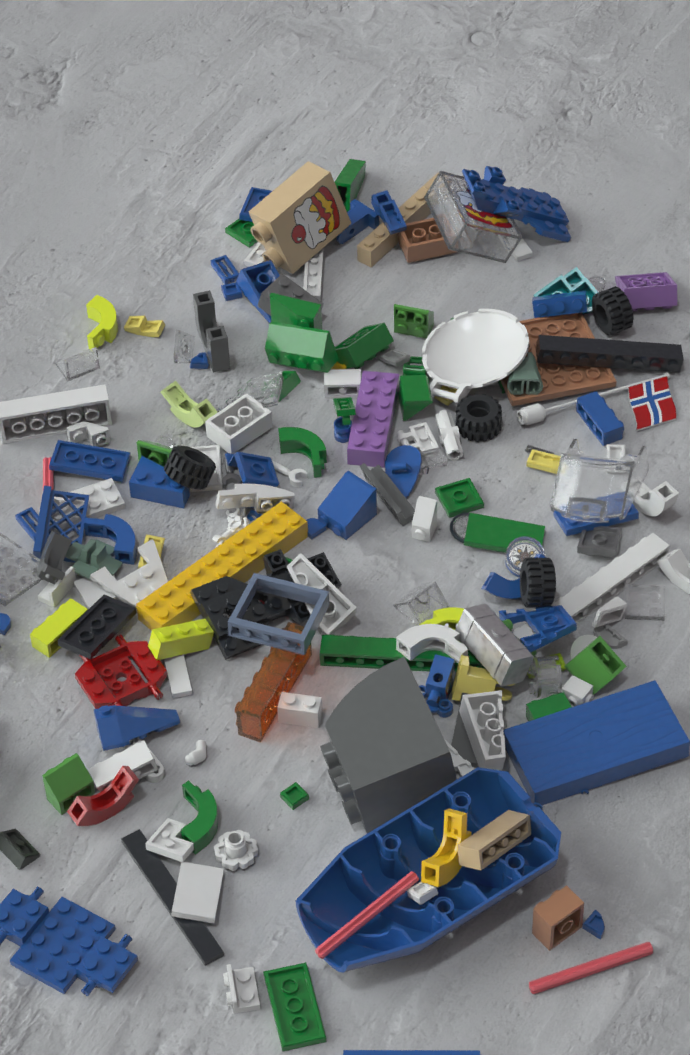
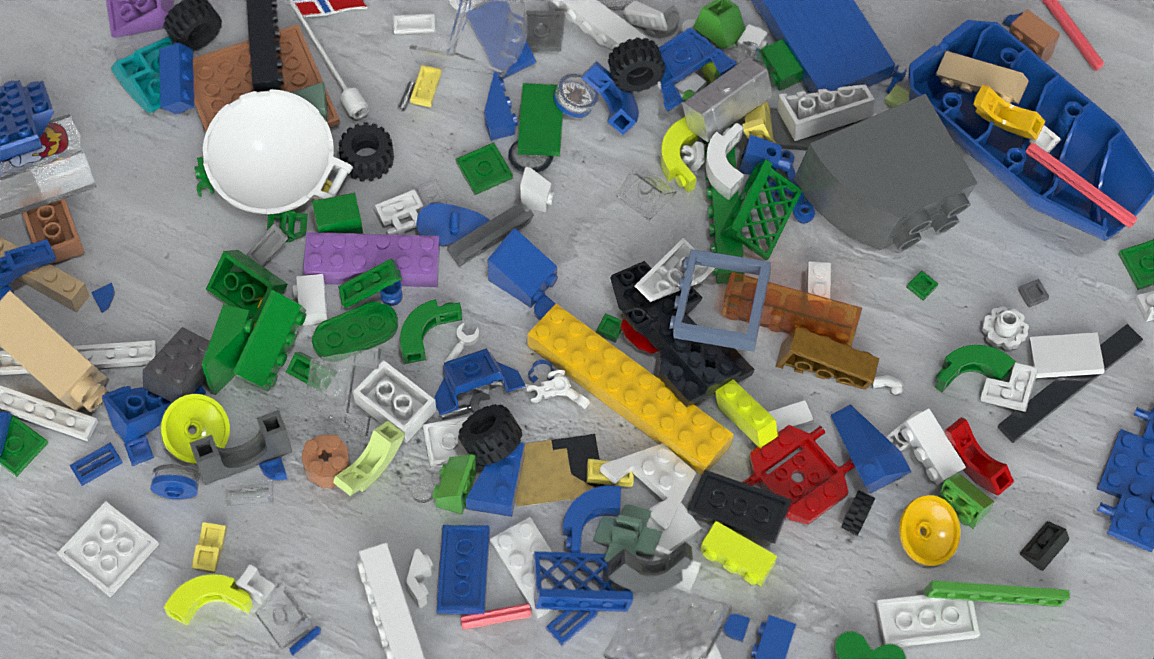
camera: 100 degrees left, 15 degrees up
white slope [216,483,295,512] -> none
bright green slope [394,304,434,338] -> none
white piece [436,410,463,461] -> none
blue brick [576,391,624,446] -> none
none -> white plate [57,501,159,598]
none -> blue tile [91,283,115,313]
none -> blue piece [150,464,200,499]
none -> neon yellow dish [160,394,230,463]
none -> white panel [236,564,275,606]
none -> blue piece [289,626,321,656]
none -> nougat brick [302,435,351,488]
none -> green tile [312,301,398,362]
none -> blue slope [484,72,518,141]
none -> pearl gold sticker [516,434,605,507]
none -> green fence [721,159,802,261]
none -> pearl gold wedge [775,327,880,390]
none -> black tyre [841,490,875,536]
none -> yellow dish [899,495,961,566]
none -> flat silver tile [1018,279,1049,308]

